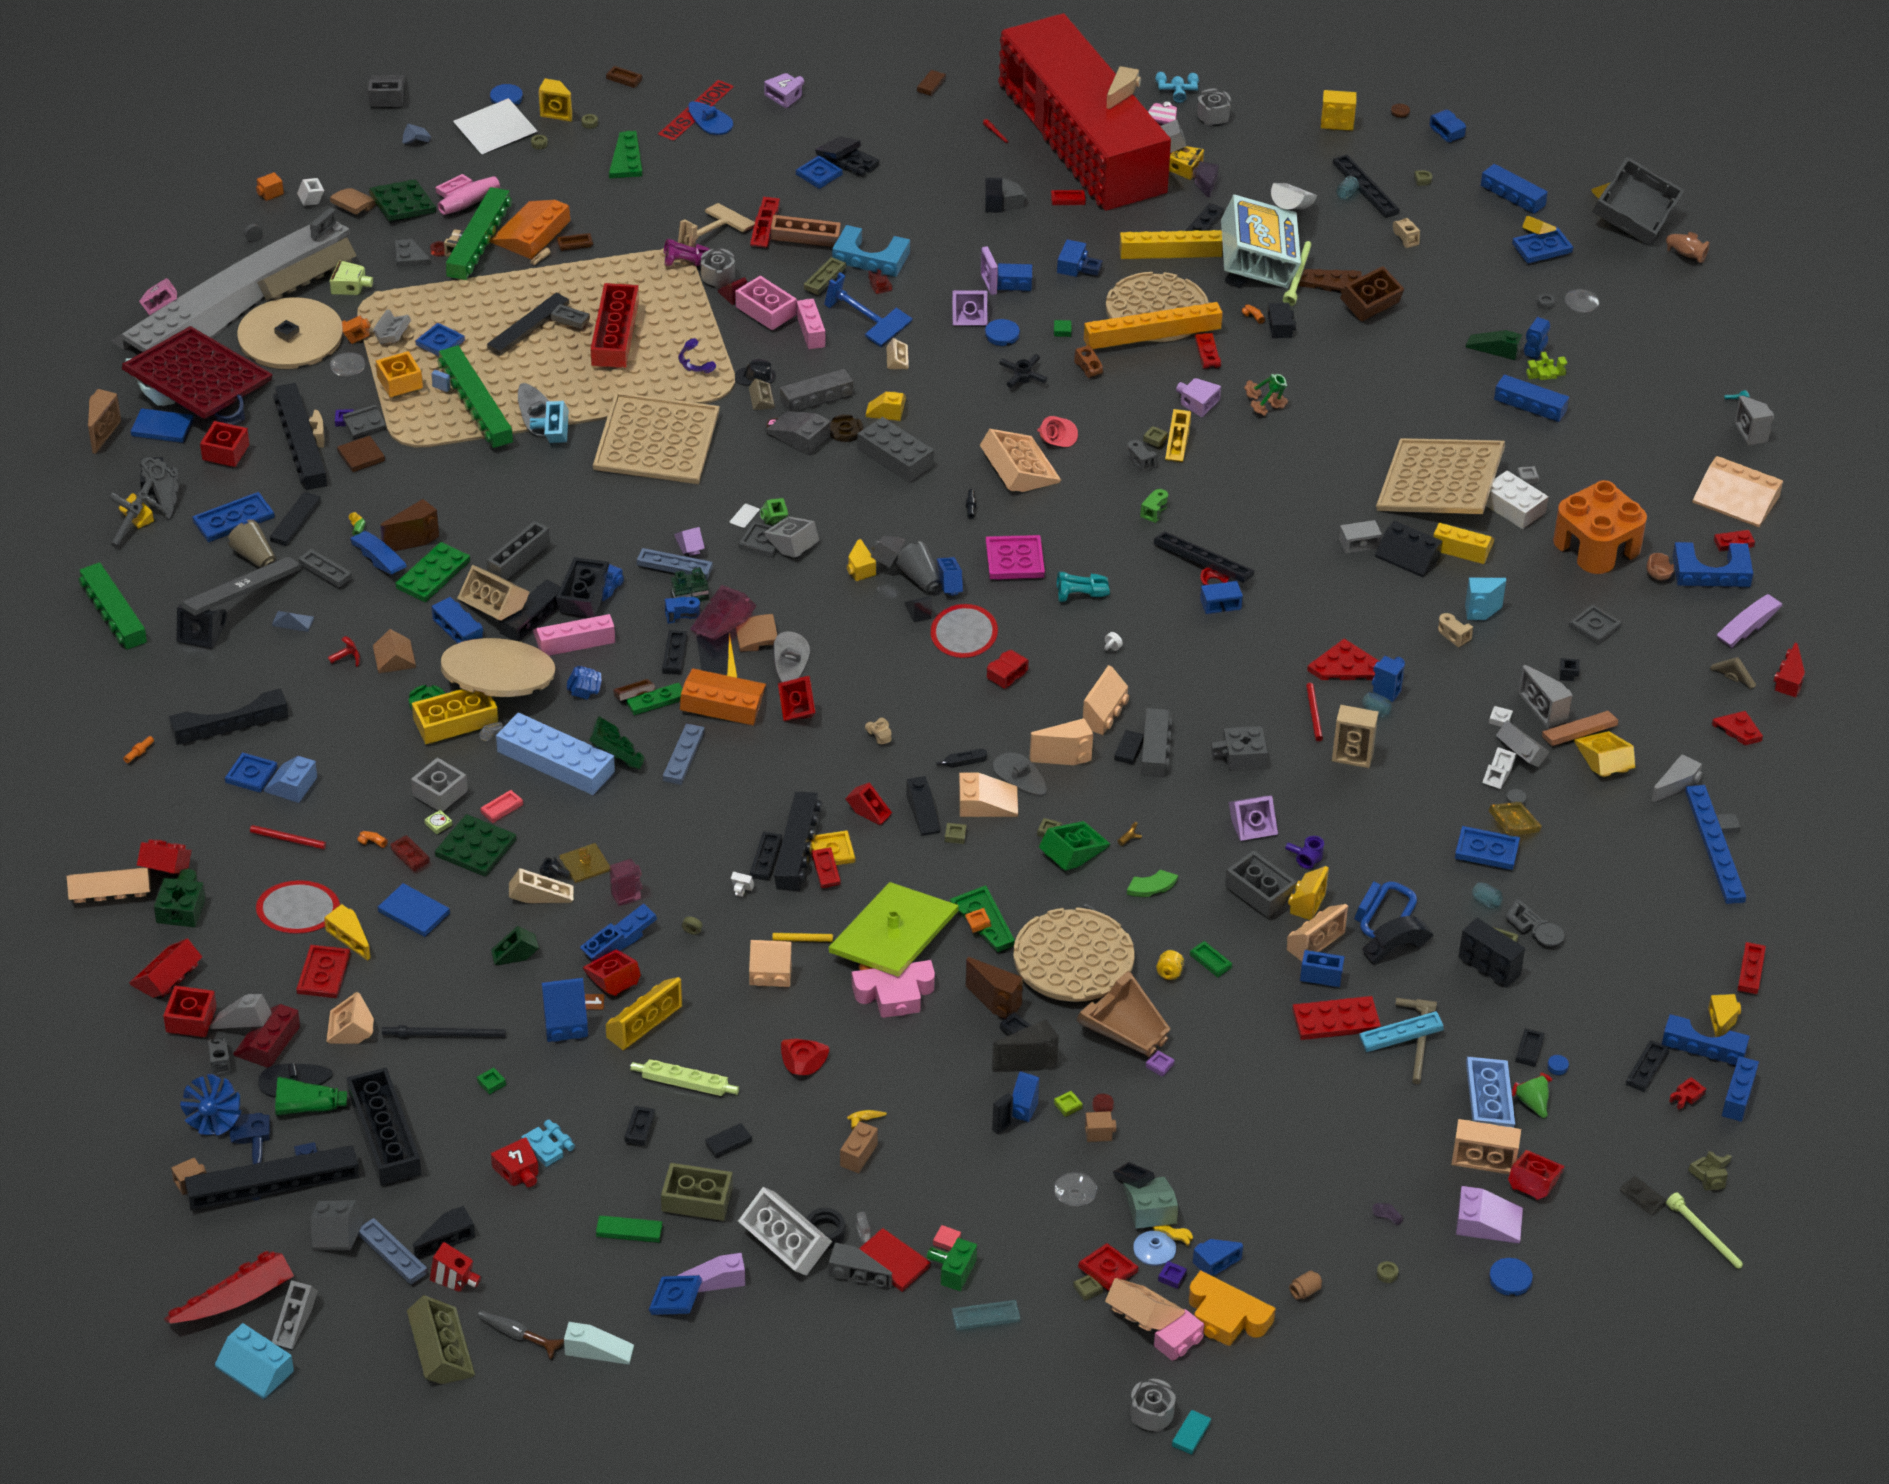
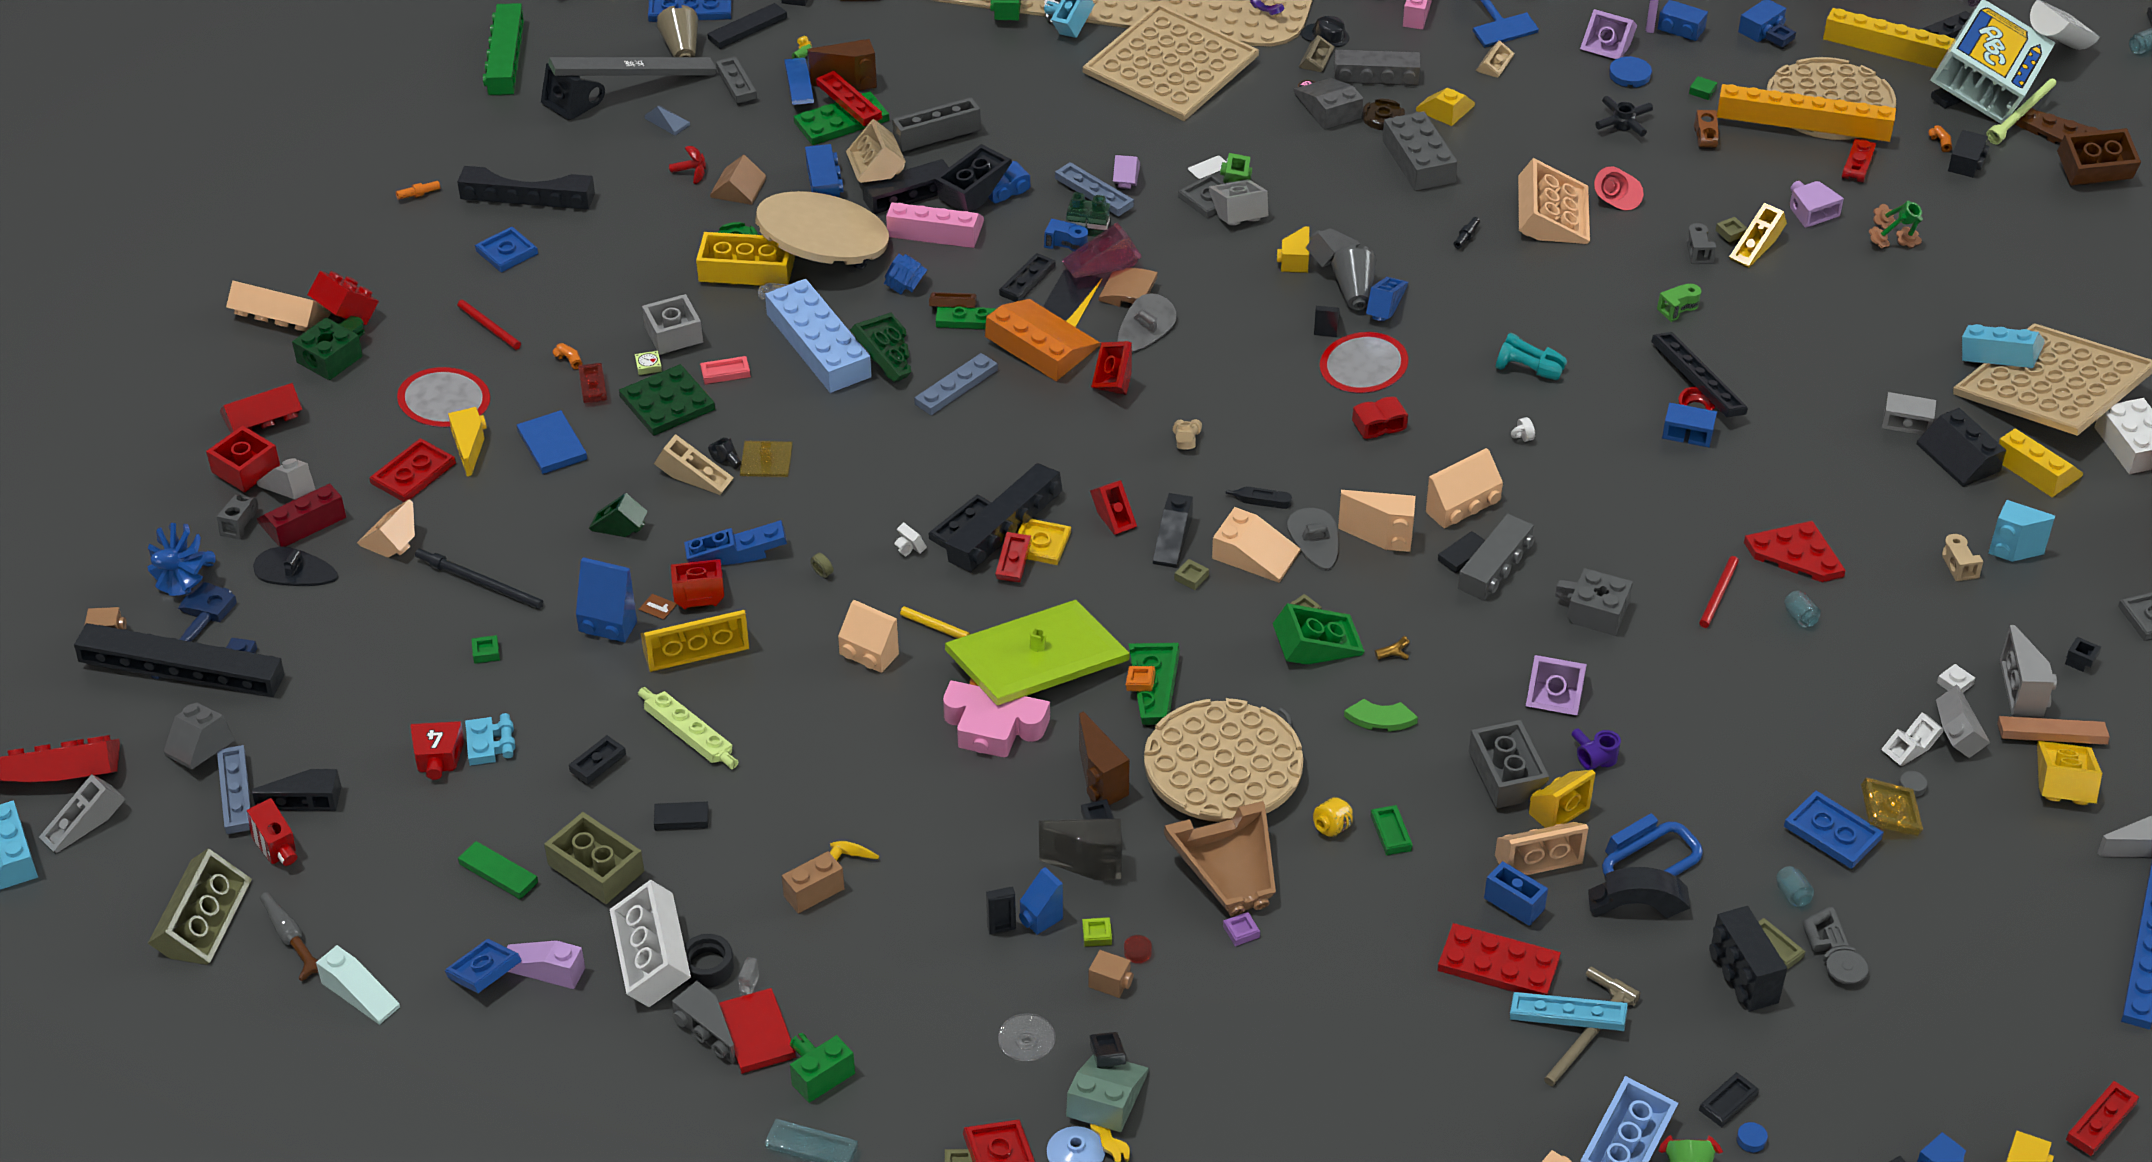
camera: 30 degrees right, 0 degrees up
medium blue slope [264,756,317,803] -> none
green piece [275,1077,347,1115] -> none
black brick [346,1067,422,1185] -> none
clear pink piece [609,858,642,906] -> none
red hat [781,1039,829,1075] -> none
coral tile [933,1225,961,1251] -> none
dark pink plate [986,535,1045,579] -> none
tan brick [1332,705,1378,768] -> none
blue brick [1372,656,1405,702] -> none
none -> red plate [816,71,882,126]
none -> medium azure slope [1962,324,2044,368]

